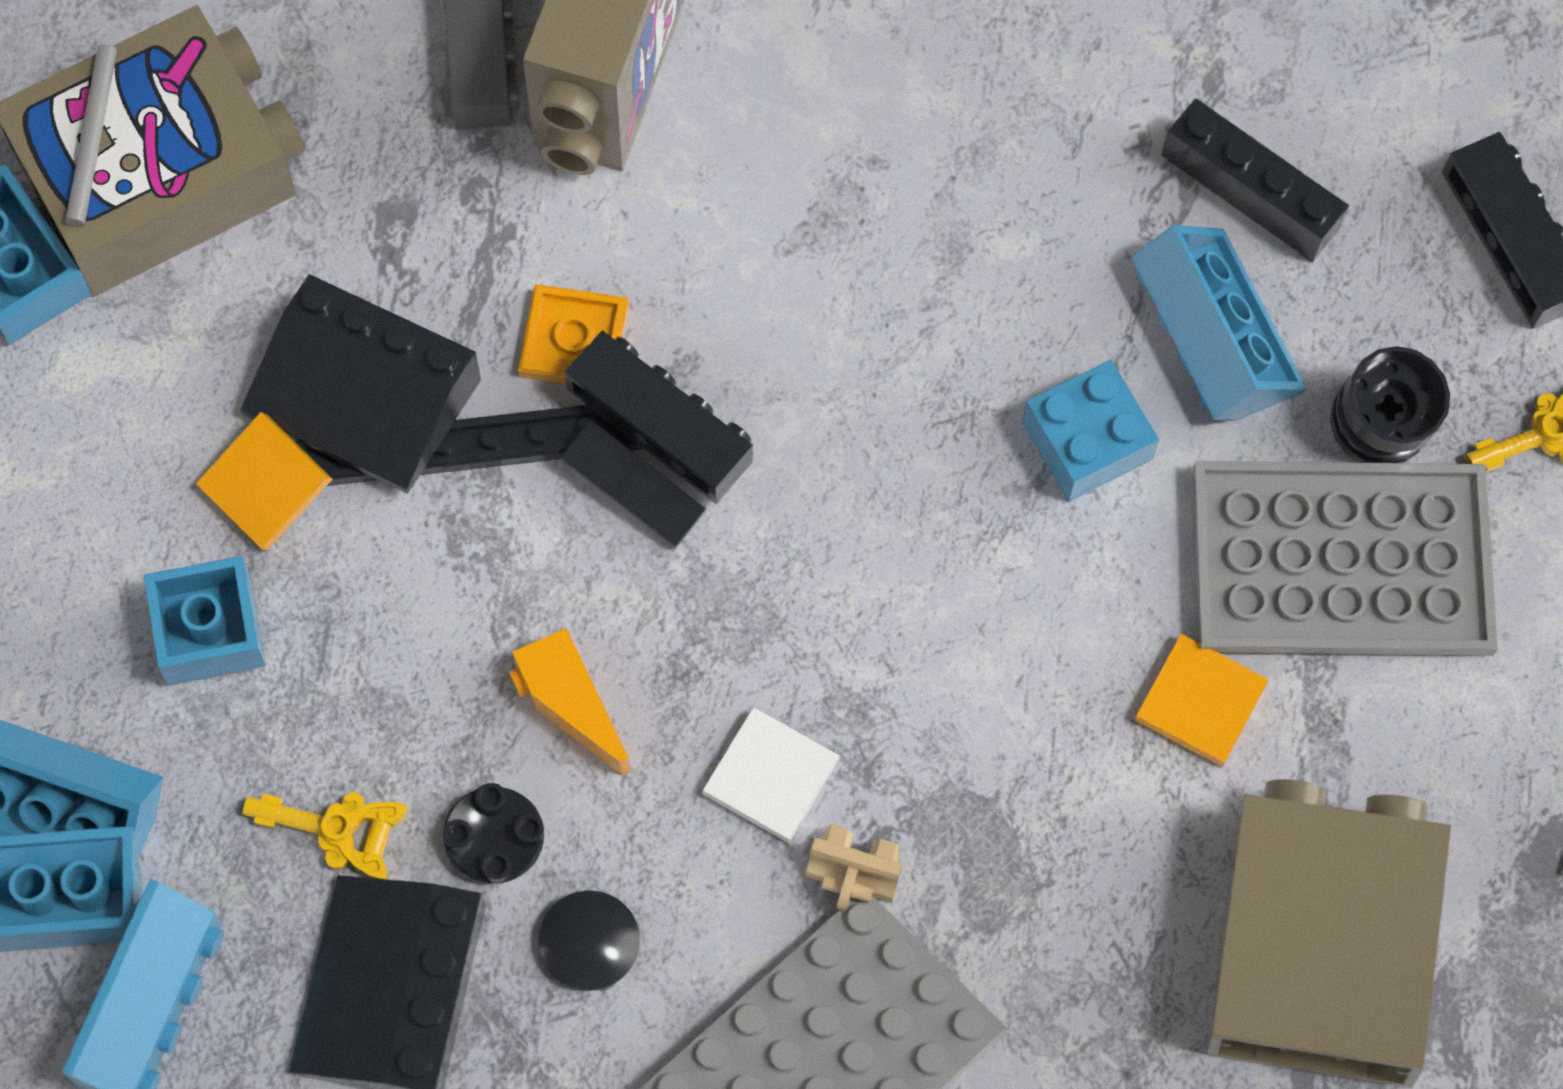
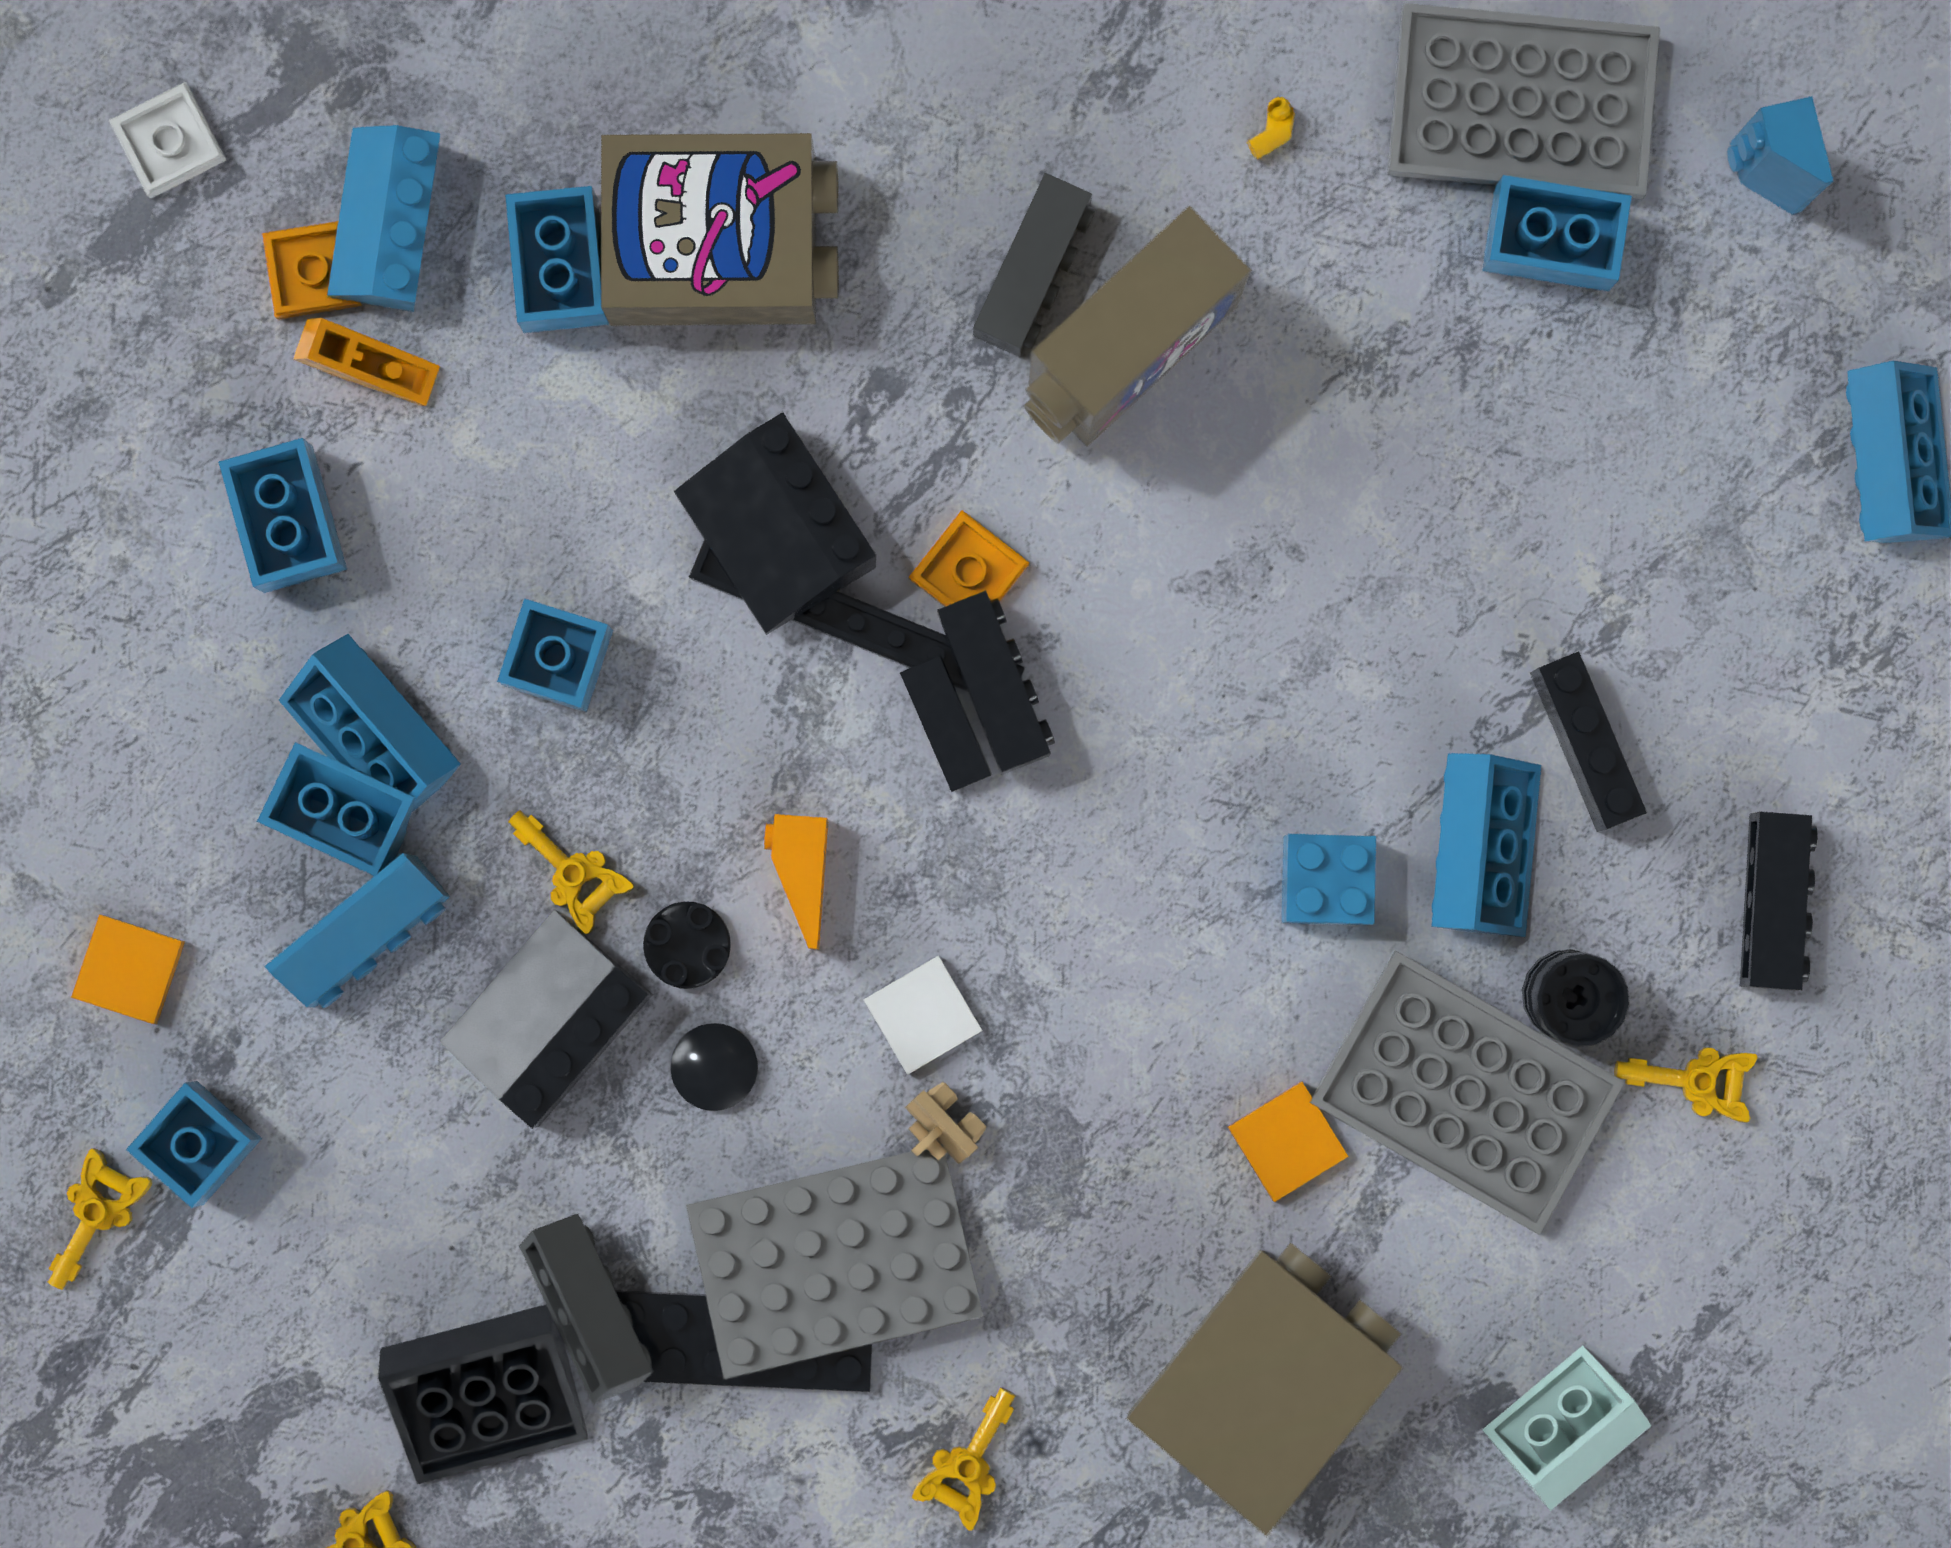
camera: 30 degrees right, 15 degrees up
light grey bar [65,44,117,227] -> none
light orange tile [196,412,332,551] -> none

